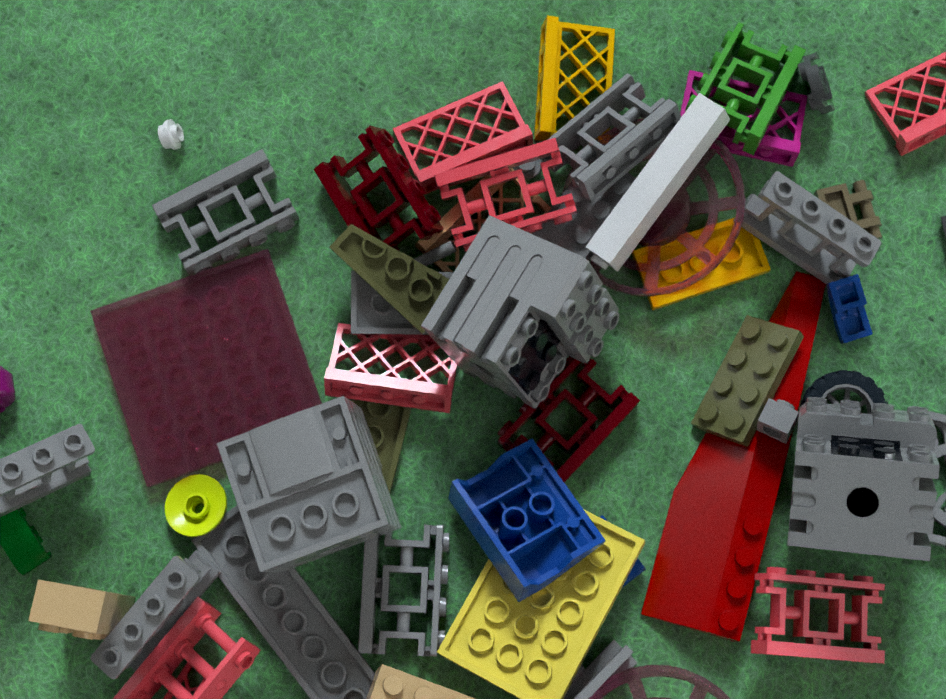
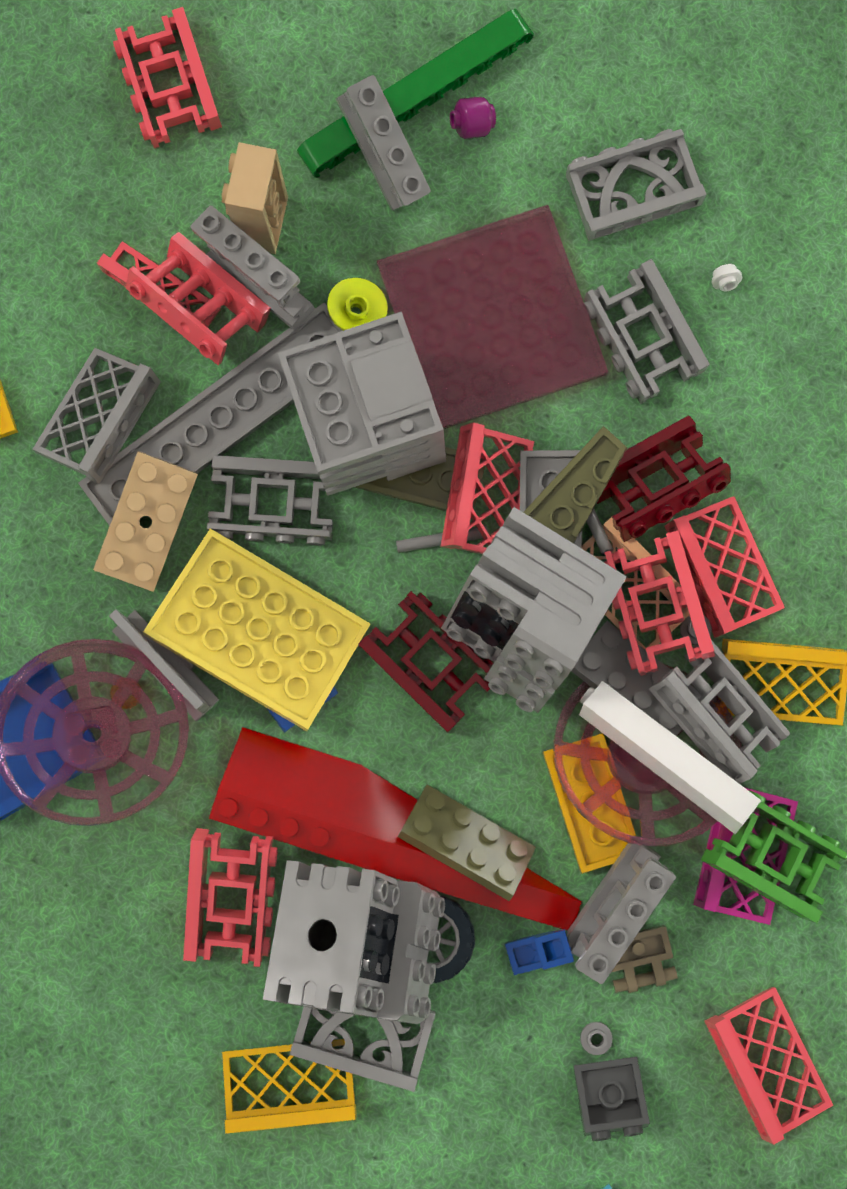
camera: 90 degrees right, 5 degrees up
blue piece [448,439,606,602] -> none
light grey plate [757,398,799,444] -> none
dark grey plate [798,52,835,115] -> none
none -> light grey bar [396,526,488,553]
none -> light grey fence [566,129,706,241]
none -> light grey plate [580,1022,613,1055]

